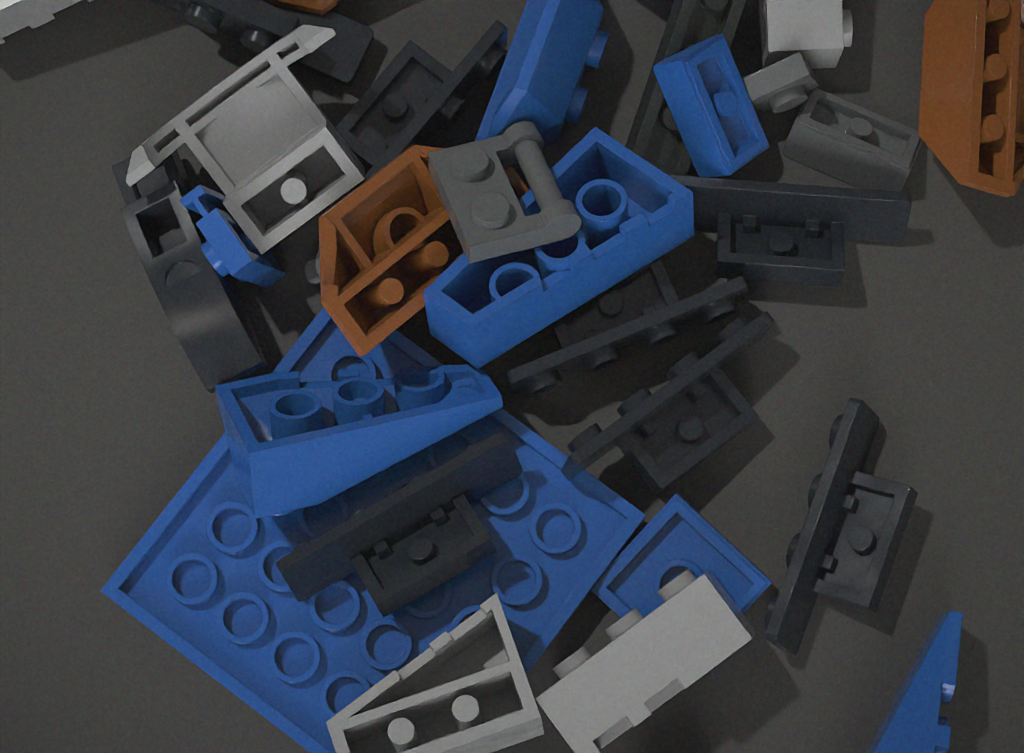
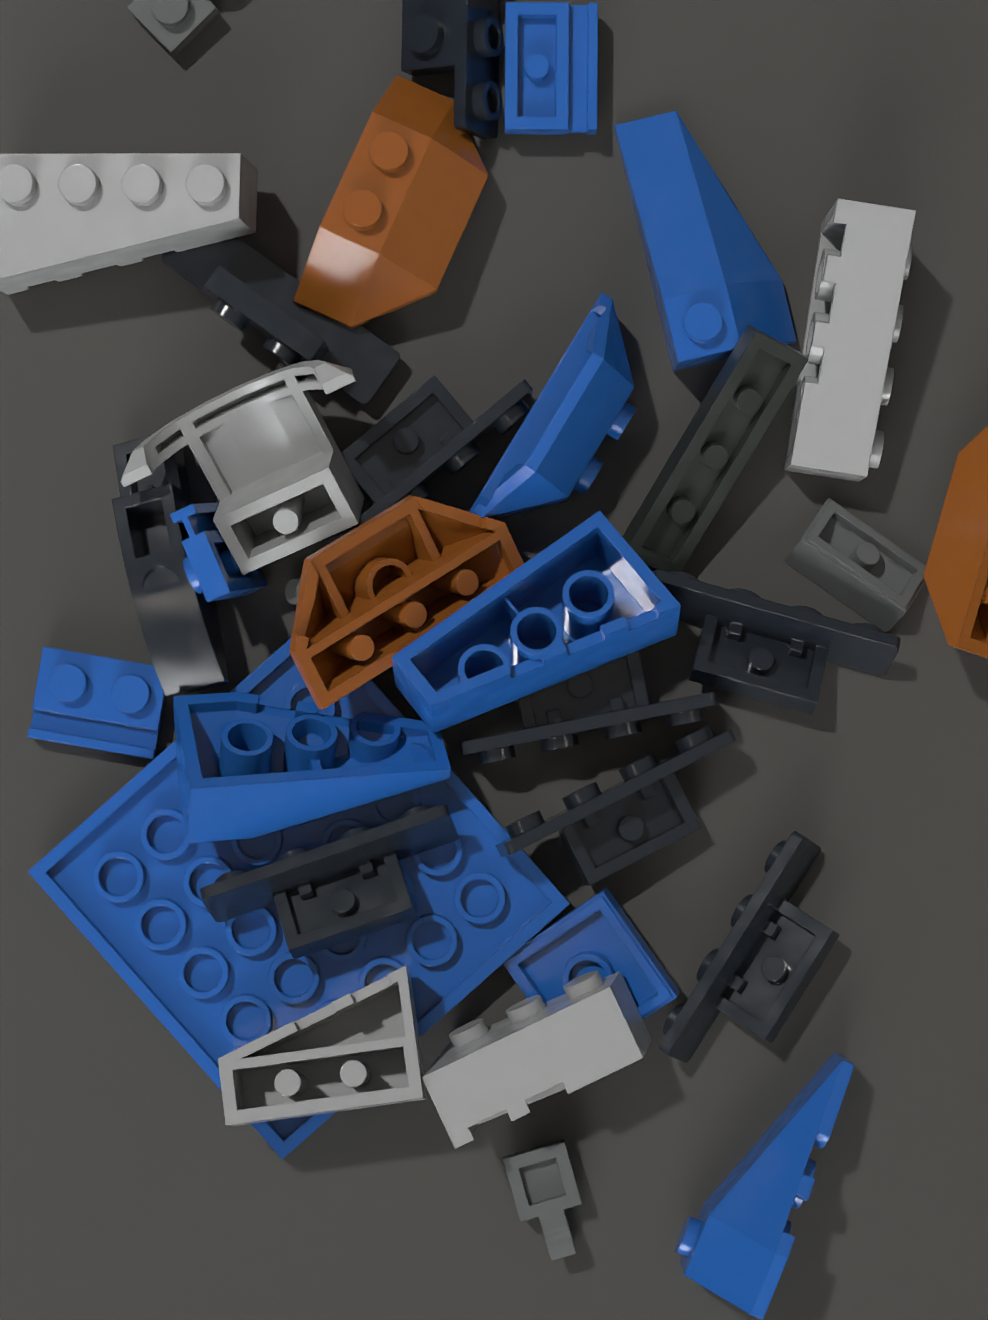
camera: 10 degrees right, 10 degrees up
dark grey plate [428,121,582,264] -> none
blue slope [653,33,770,178] -> none
dark grey plate [742,52,819,113] -> none
none -> blue plate [27,646,167,759]

